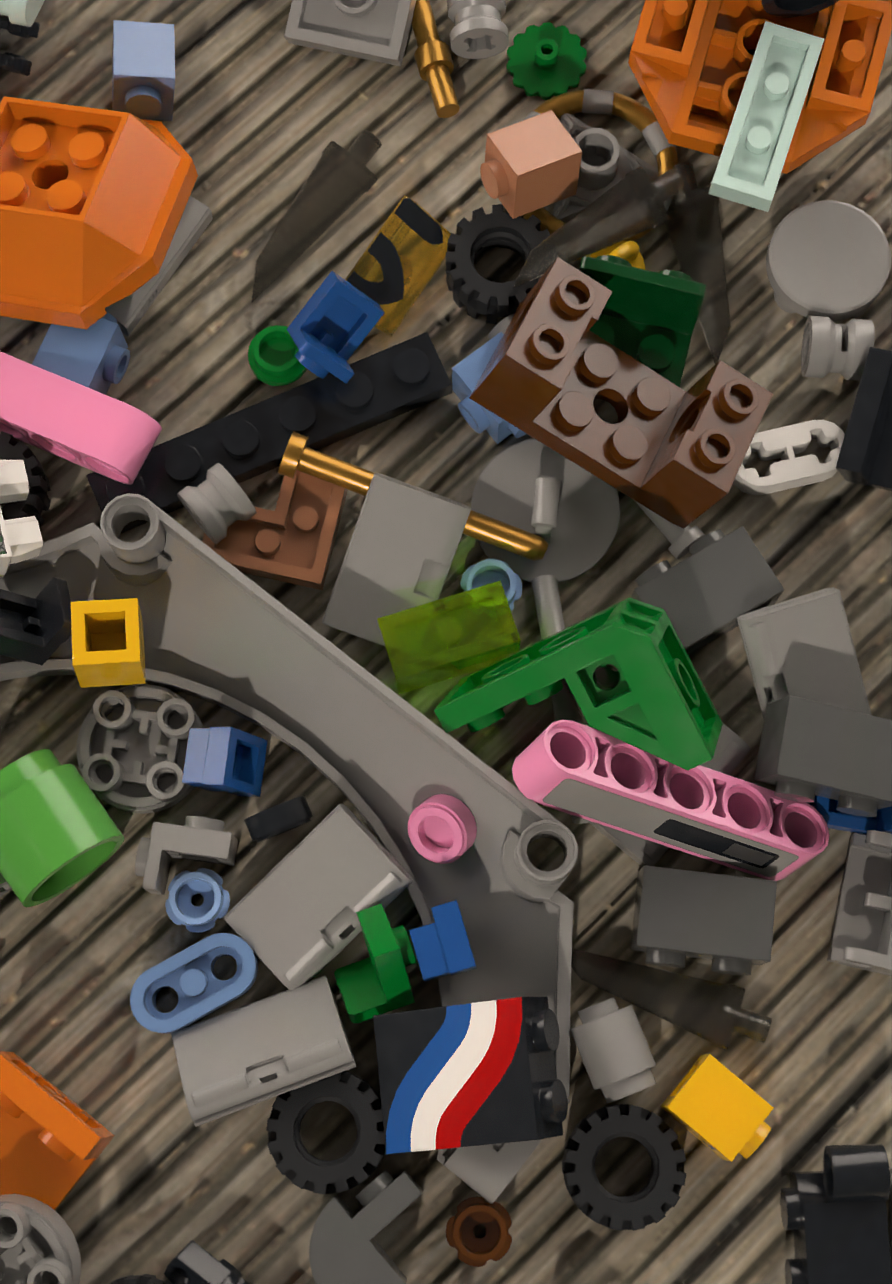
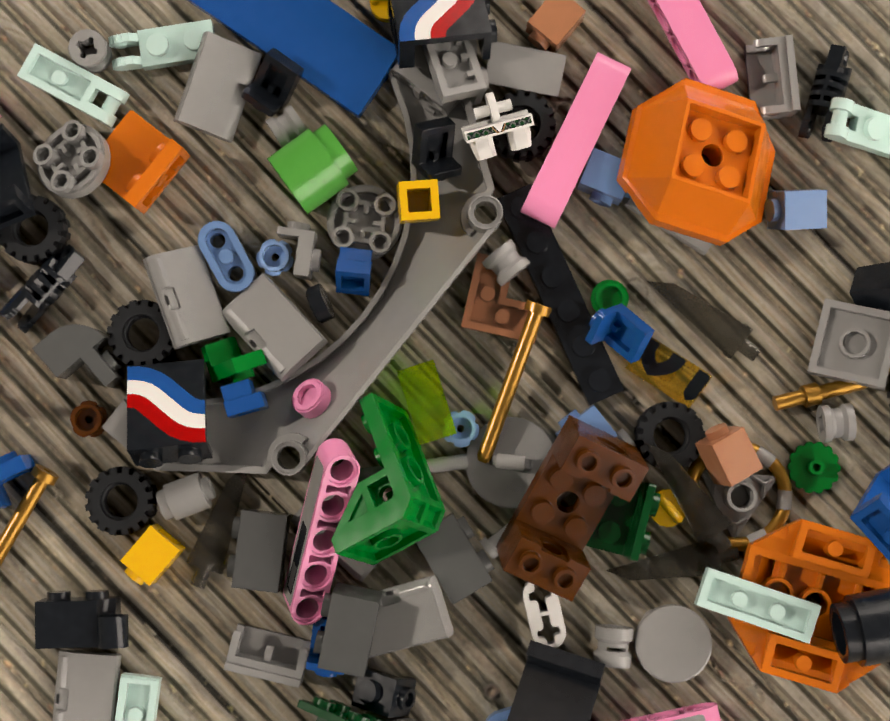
camera: 90 degrees right, 10 degrees up
light grey piece [322,473,472,657] -> none

